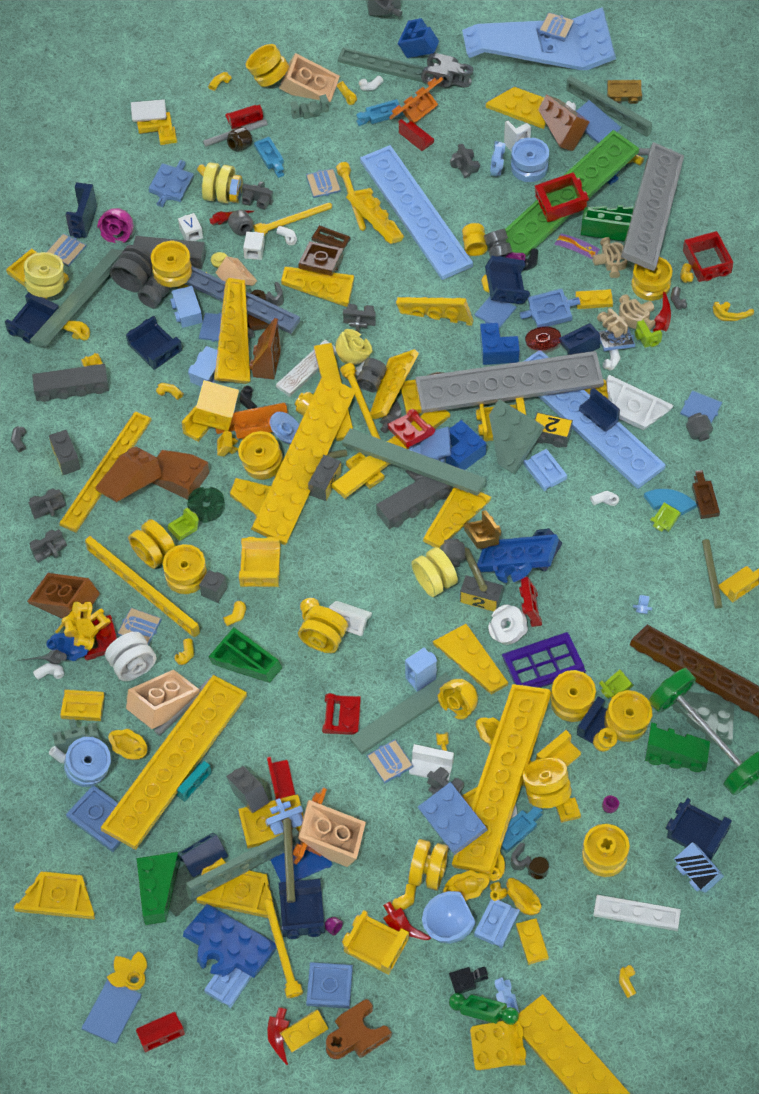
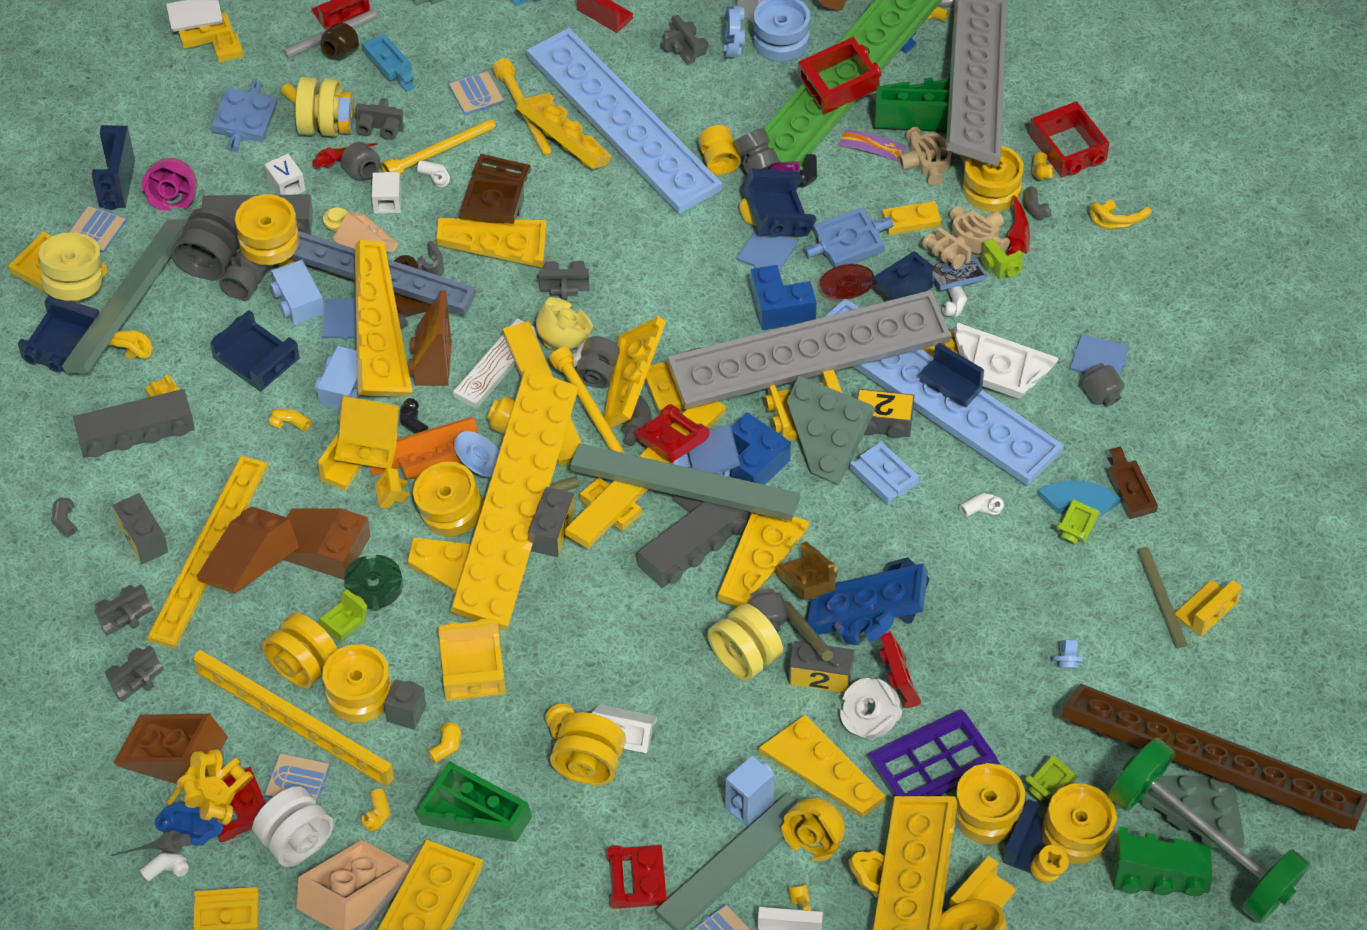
camera: 10 degrees left, 5 degrees down
yellow wing [396,297,473,326] -> none

